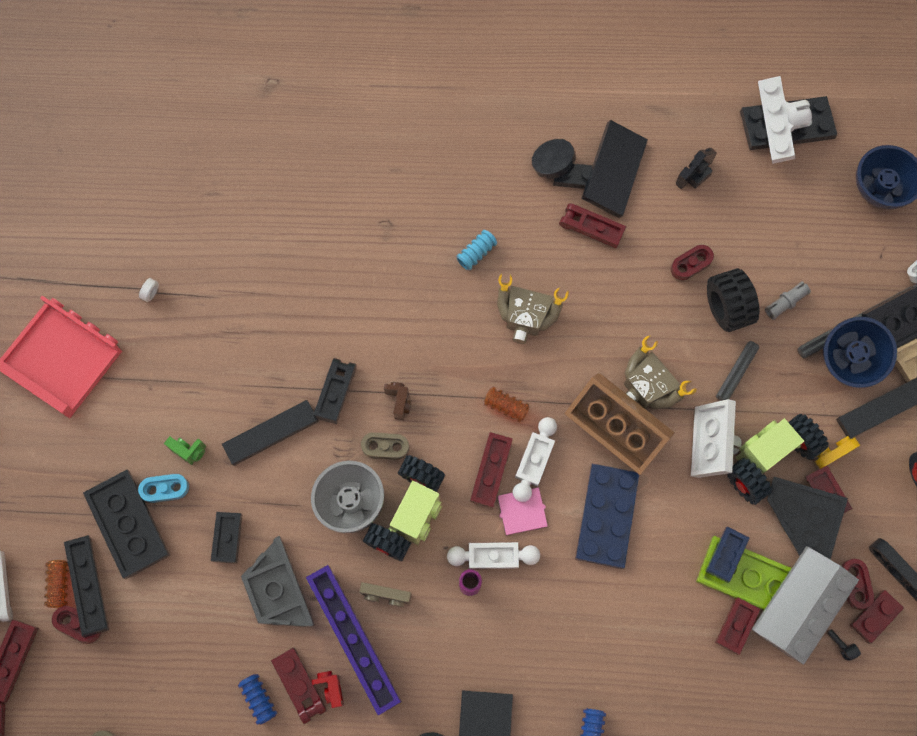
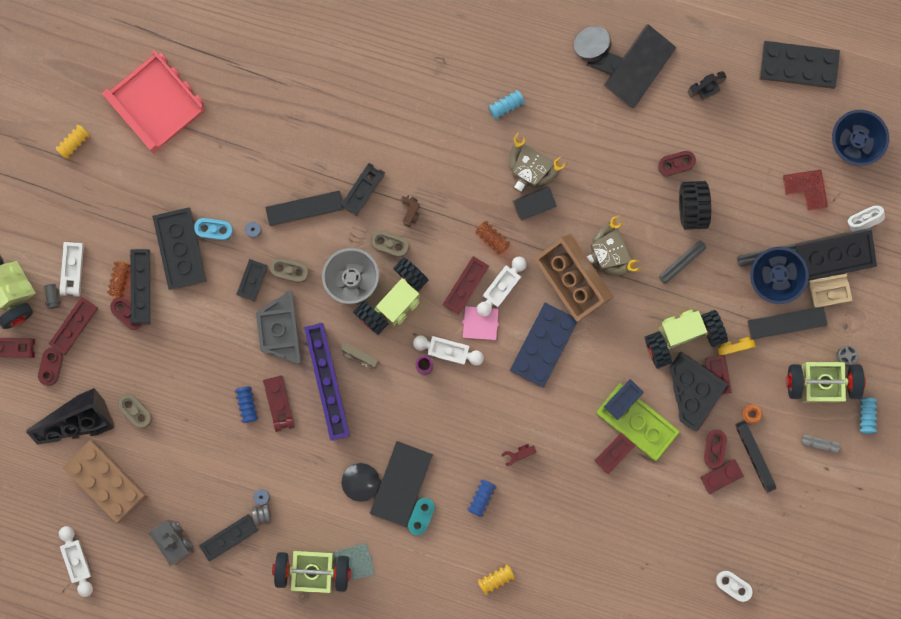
camera: 20 degrees right, 10 degrees up
white tile [139,278,159,302] -> none
bright green bracket [164,436,206,465] -> none
red bracket [311,671,344,708] -> none
dark red plate [559,203,626,249] -> none
white plate [691,399,741,478] -> none
light grey slope [752,546,859,665] -> none
white plate [758,76,812,164] -> none
light grey pin [765,281,811,320] -> none
black hand [827,629,861,661] -> none
none -> sand blue piece [245,222,261,238]
none -> dark tan plate [270,258,308,283]
none -> dark red plate [501,444,537,466]
none -> black hinge [512,187,557,221]
none -> orange plate [742,405,762,424]
none -> clear red plate [783,169,828,210]

